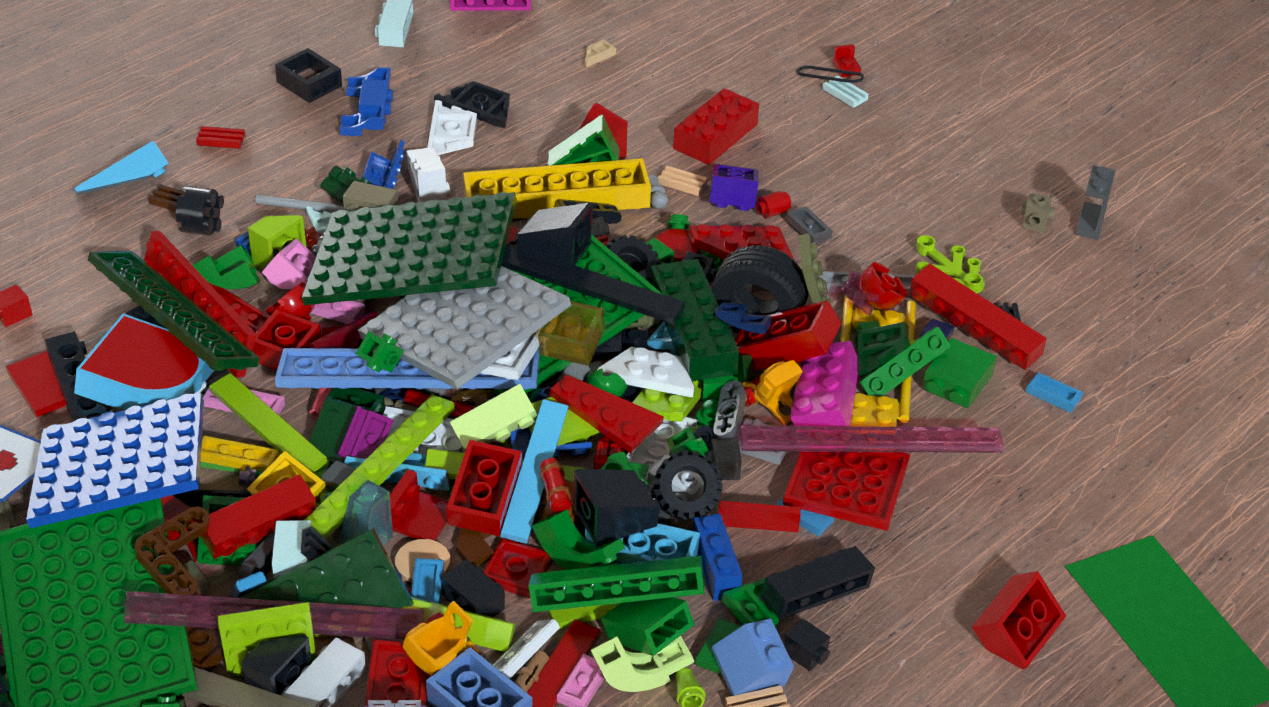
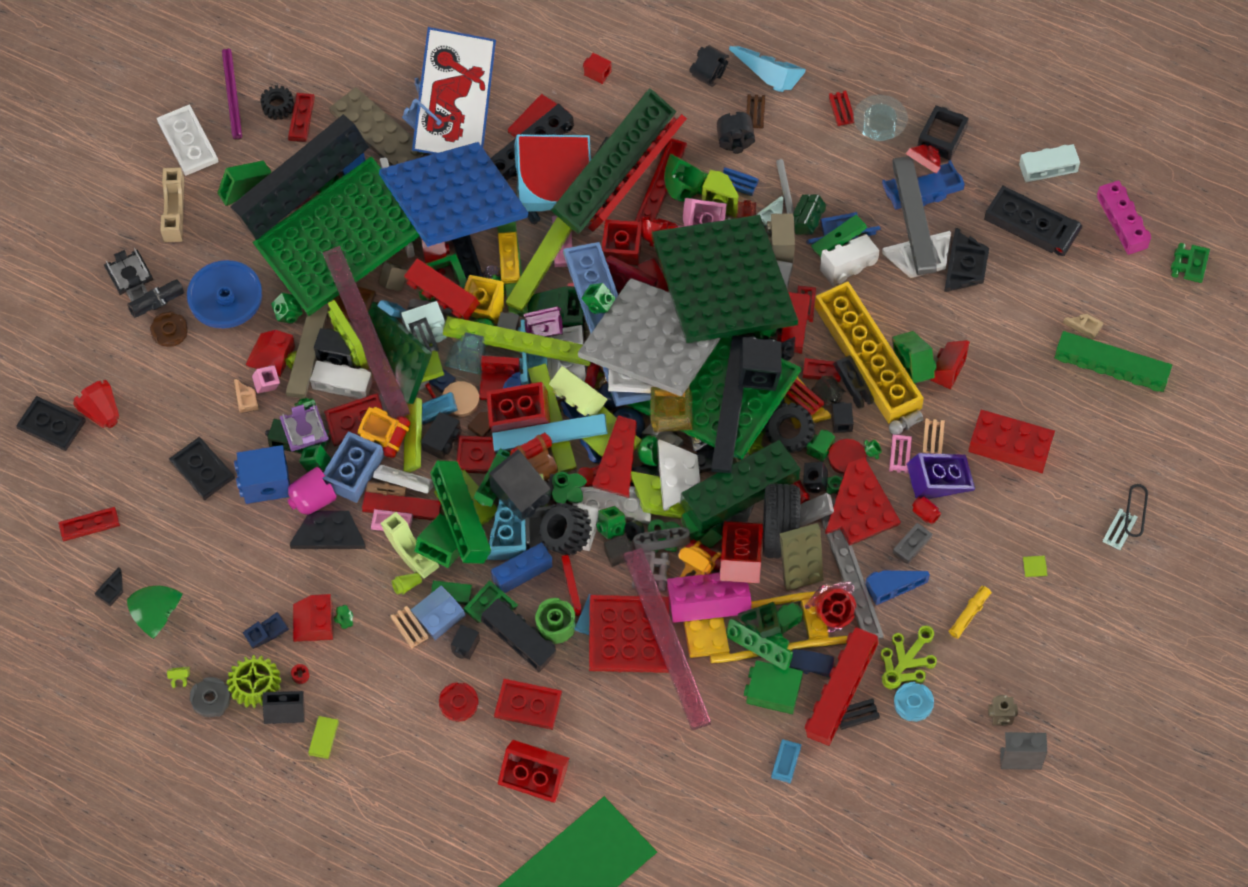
camera: 75 degrees right, 20 degrees up
reddish brown beam [135,507,210,605] -> none
dark blue slope [715,302,771,334] -> none
red bracket [833,44,861,77] -> none
none -> red tile [439,682,479,722]
none -> red plate [494,679,562,730]
none -> blue tile [503,372,522,389]
none -> bright green brick [535,598,576,644]
none -> black brick [689,45,729,87]
none -> green tile [811,215,867,258]
none -> black brick [831,402,854,433]
none -> clear light blue hose [854,95,908,141]
none -> blue slope [865,570,930,606]
none -> bright pink tile [889,434,912,473]
none -> dark grey beam [892,156,937,275]
none -> medium azure tile [894,682,934,722]
none -> red wing [906,144,941,174]
none -> yellow pin [948,585,992,639]
none -> black hinge [984,185,1082,256]
none -> lime sticker [1023,556,1048,577]
none -> green brick [1054,331,1173,392]

